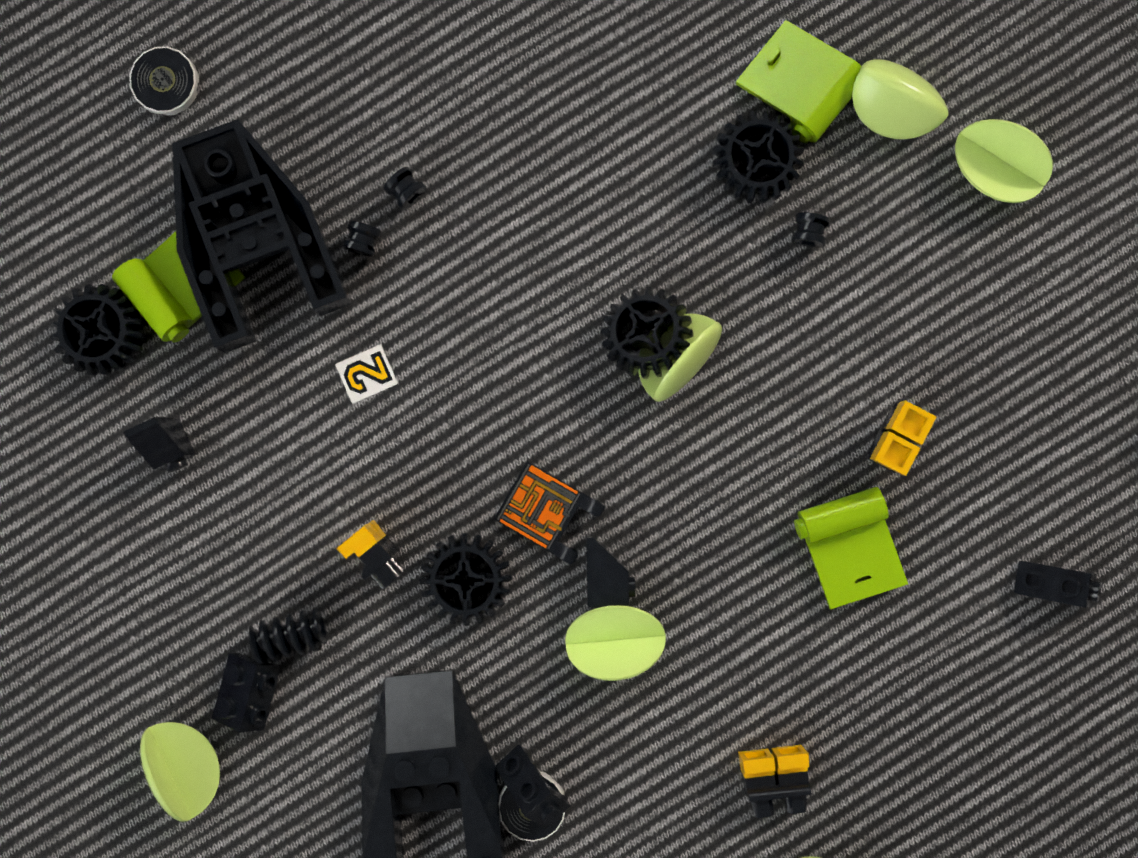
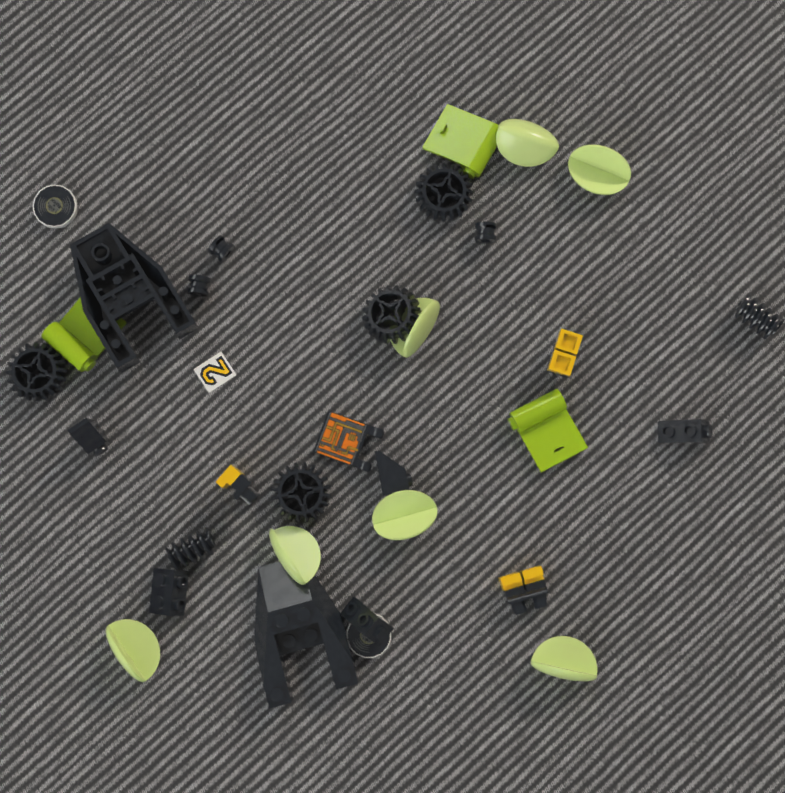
camera: 15 degrees left, 5 degrees down
none -> yellowish green piece [269,526,321,585]

